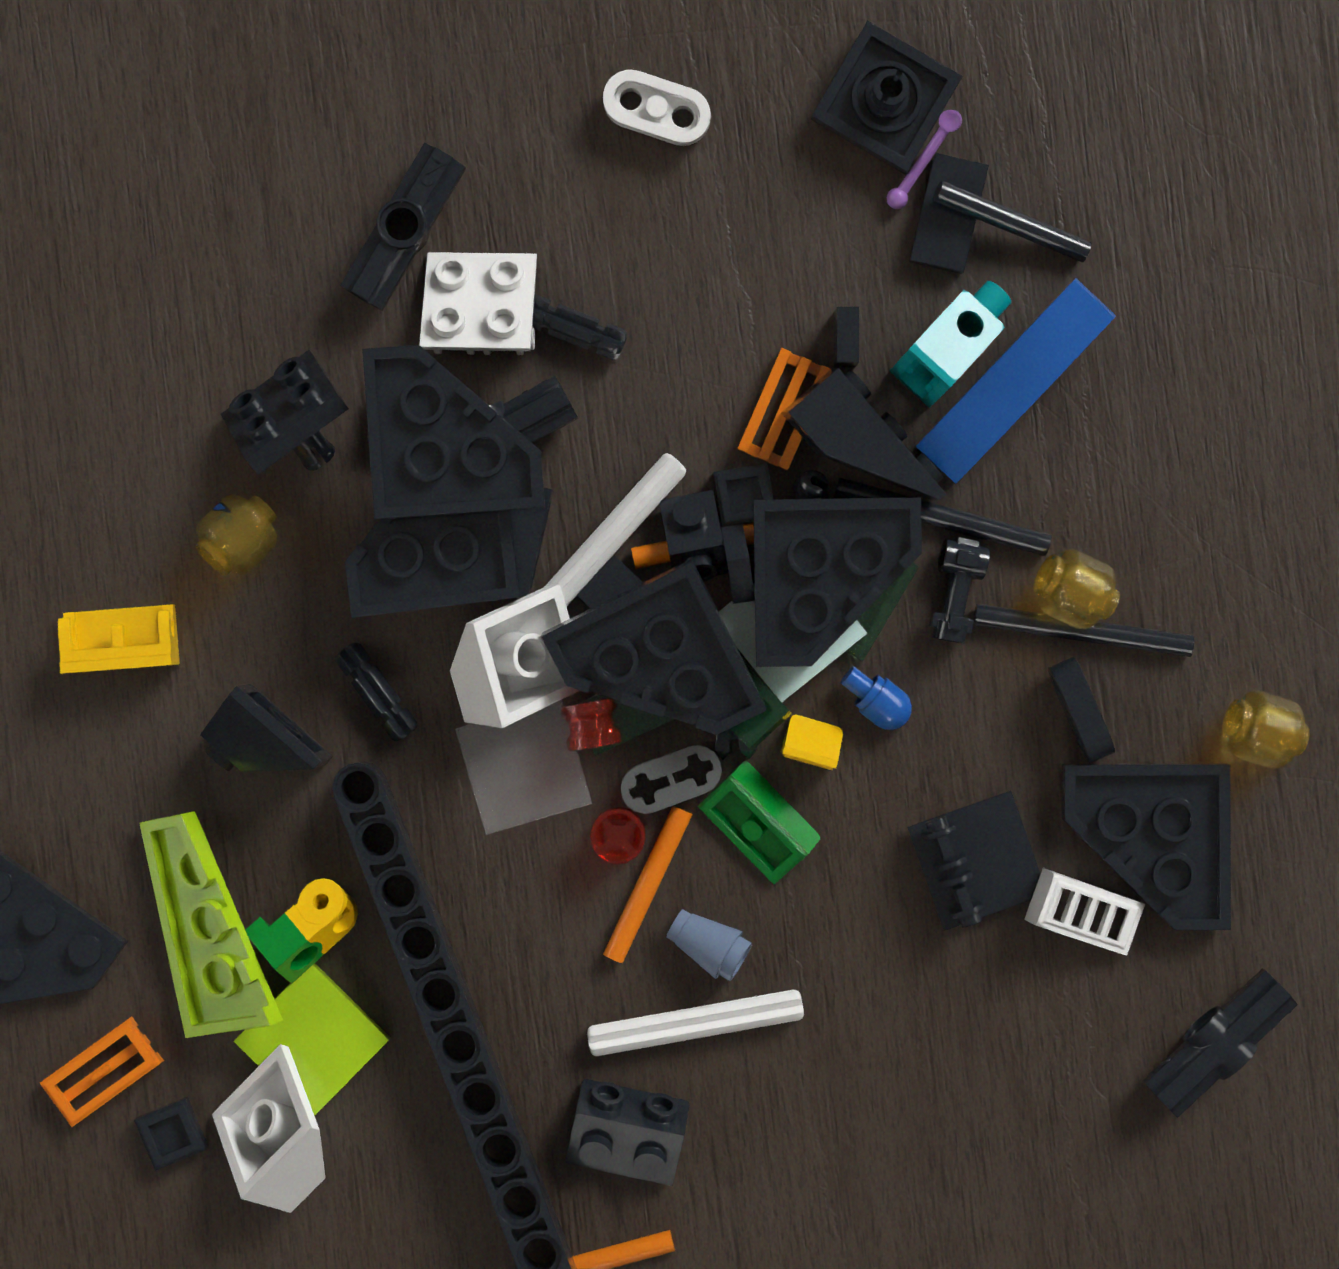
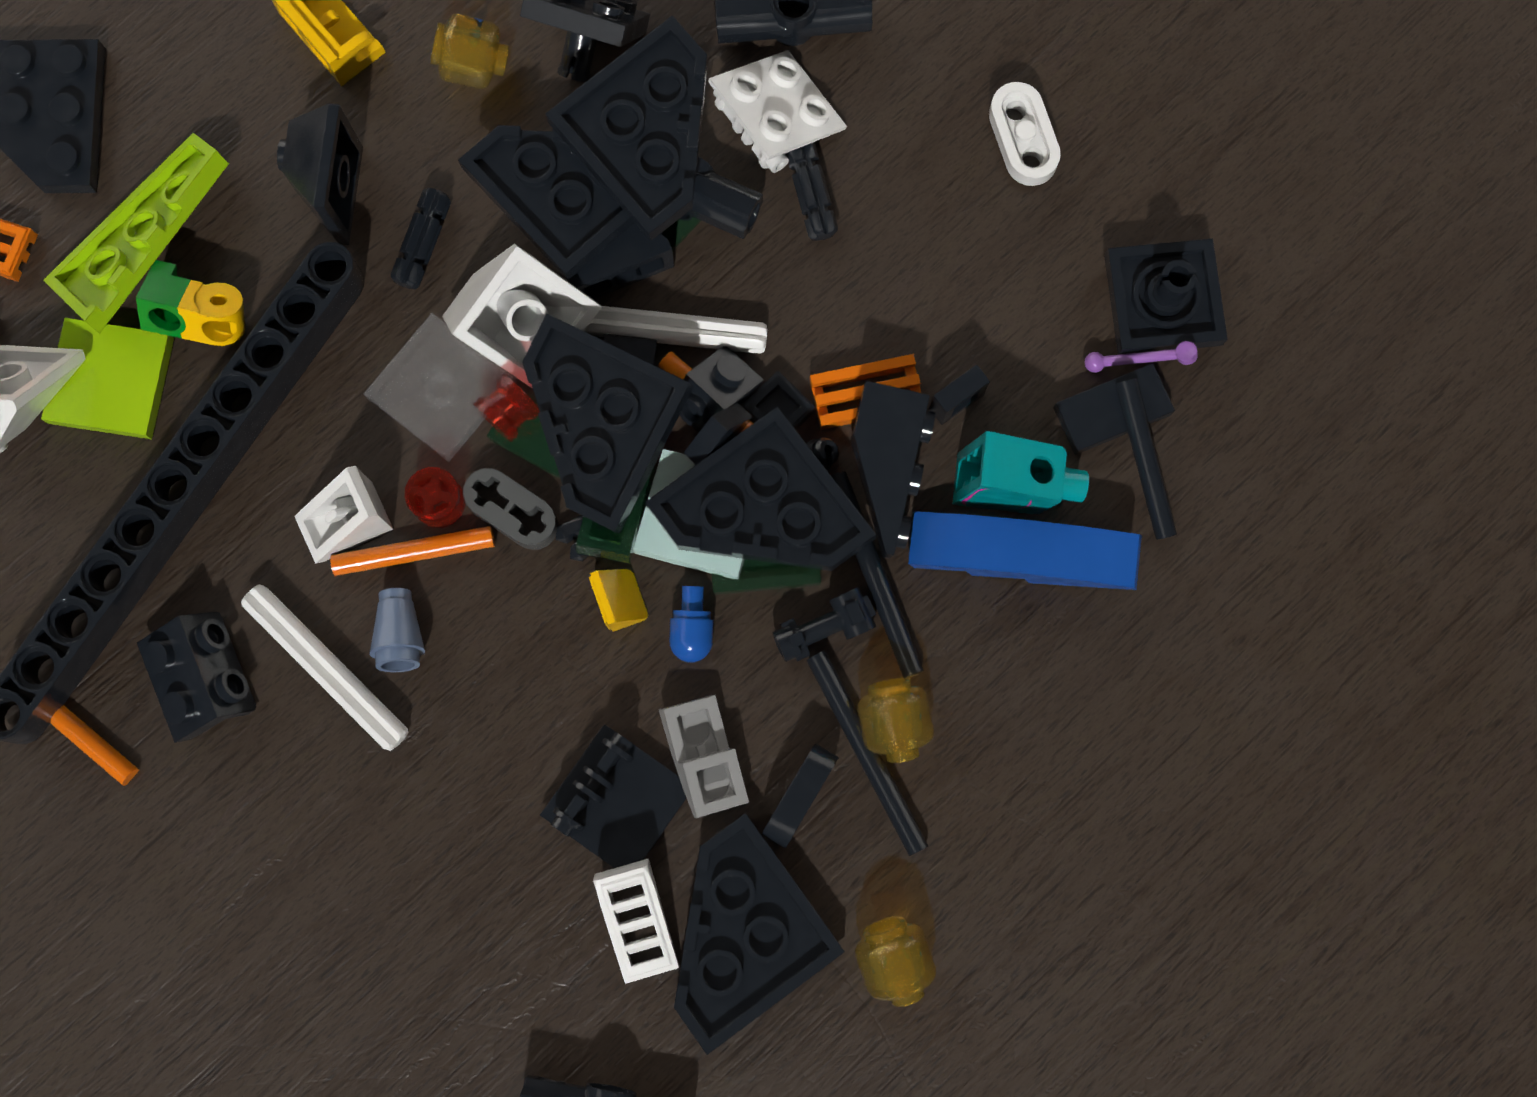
camera: 55 degrees right, 10 degrees down
green slope [697,761,820,885] -> none
none -> white slope [294,466,393,564]
none -> light grey slope [659,695,749,818]

